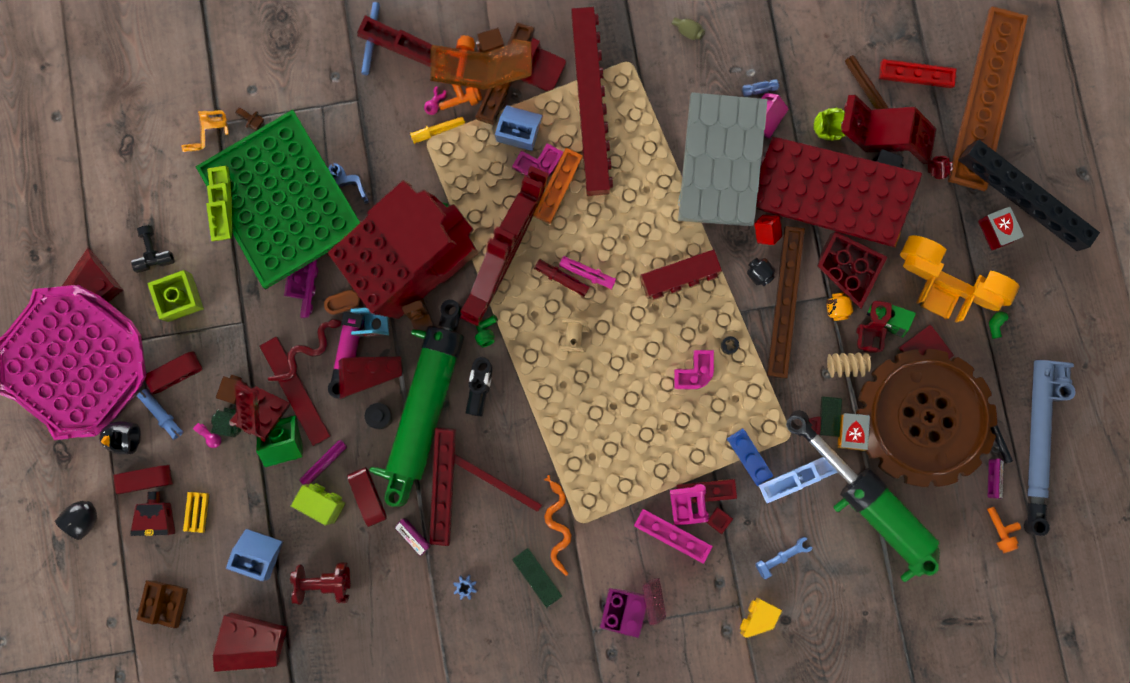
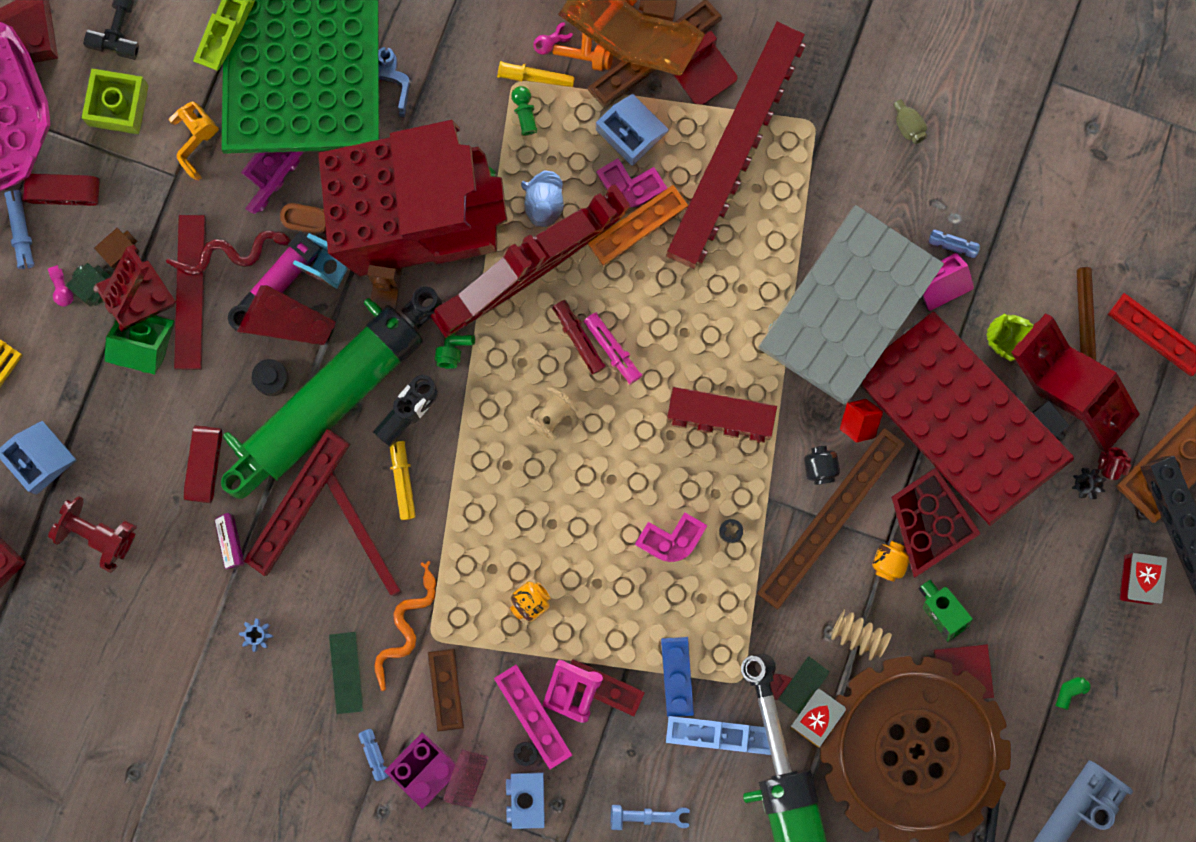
camera: 25 degrees right, 0 degrees up
lime brick [291,483,345,525] -> none
magenta axle [300,440,347,485] -> none
dark red tile [706,507,733,534] -> none
dark red piece [856,301,892,353] -> none
light orange piece [900,235,1020,323] -> none
none -> light orange piece [168,101,219,181]
none -> medium blue axle [359,729,389,781]
none -> yellow axle [390,441,416,520]
none -> reddish brown tile [428,649,464,732]
none -> medium blue brick [506,772,545,829]
none -> light orange head [510,582,551,621]
none -> green pin [511,86,538,136]
none -> black bush [513,742,538,766]
none -> light blue hair [521,170,564,227]
none -> black gear [1072,468,1107,500]

